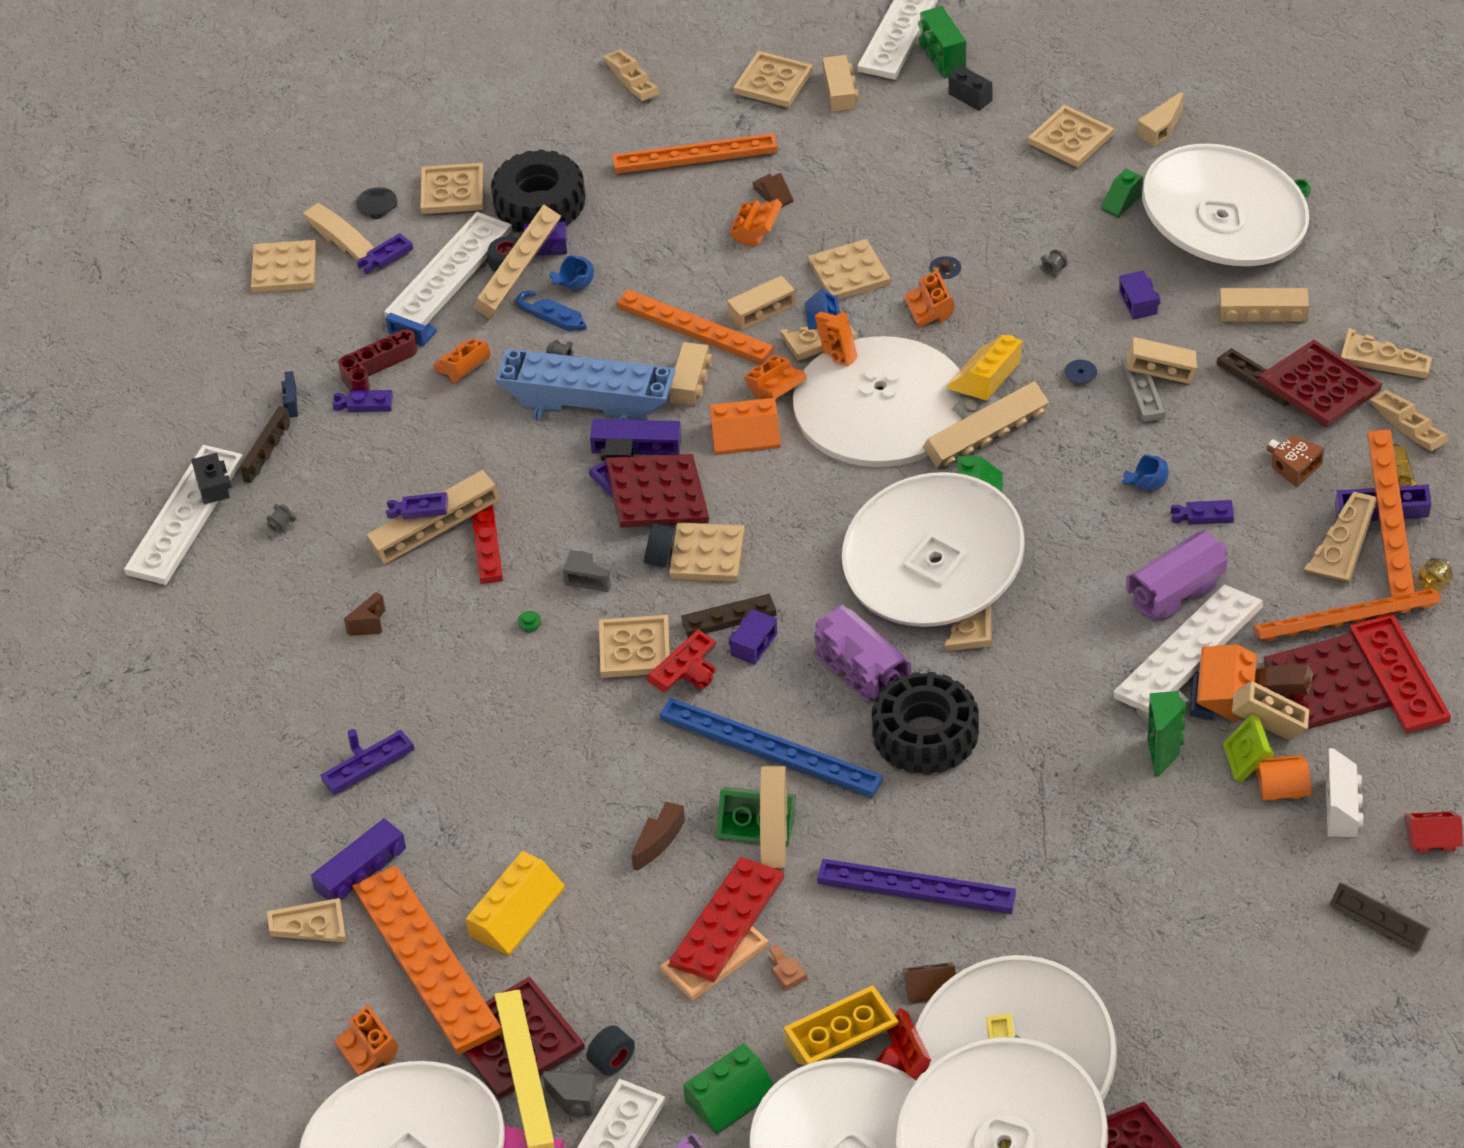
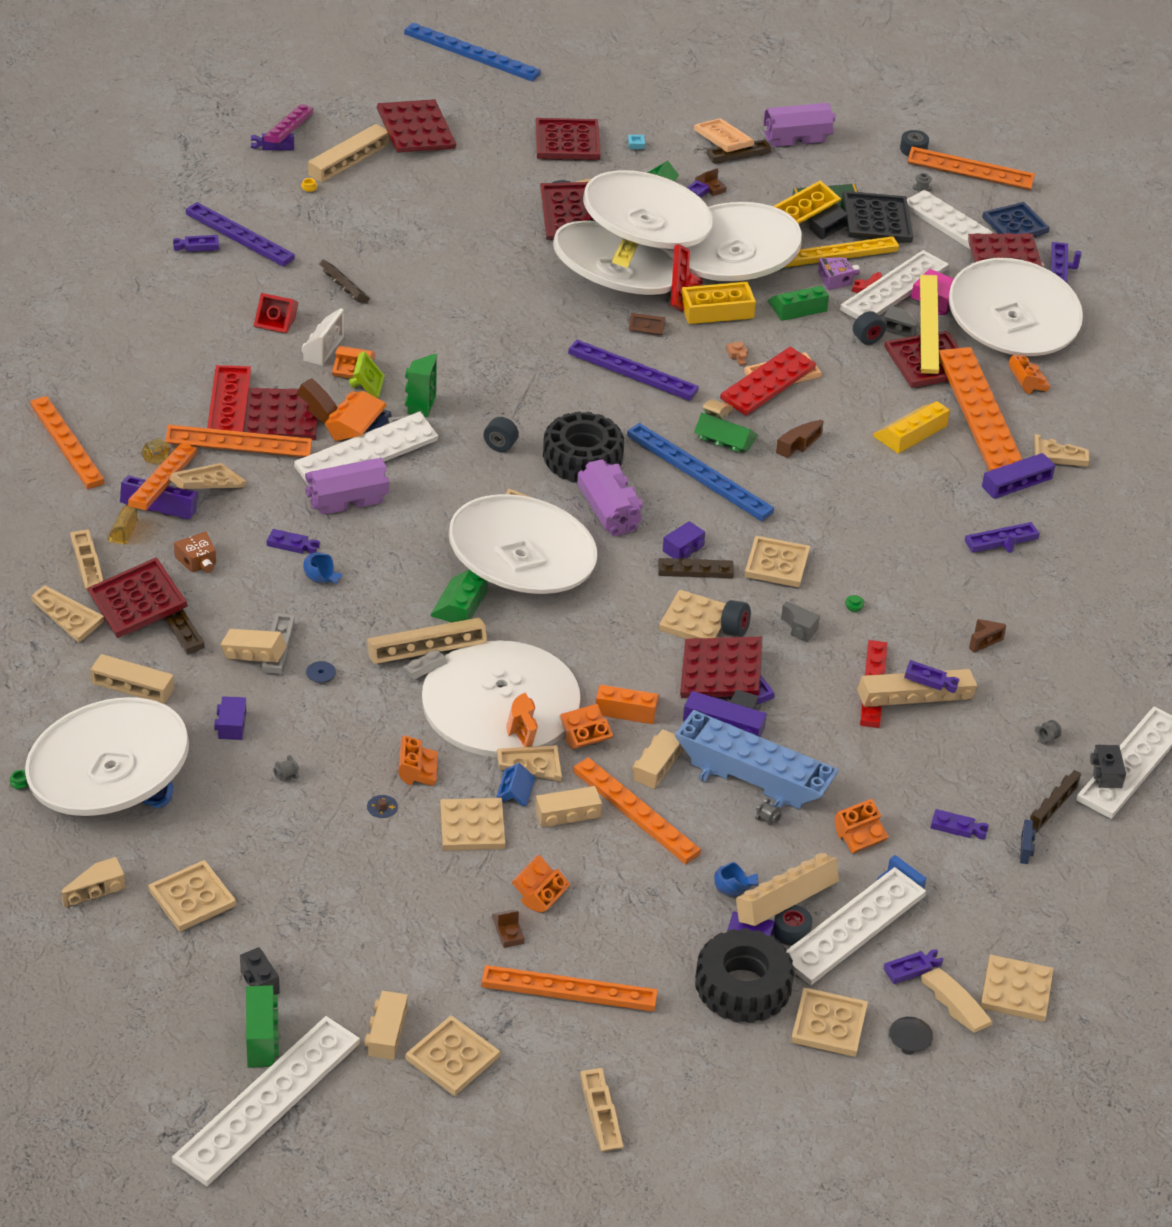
camera: 170 degrees left, 5 degrees down
dark red beam [338,329,417,391] -> none
blue plate [516,291,587,332] -> none
red plate [646,629,716,693] -> none
yellow slope [946,335,1023,401] -> none
green slope [1101,168,1143,218] -> none
tan brick [1232,681,1309,741] -> none
none -> black wheel [483,417,519,452]

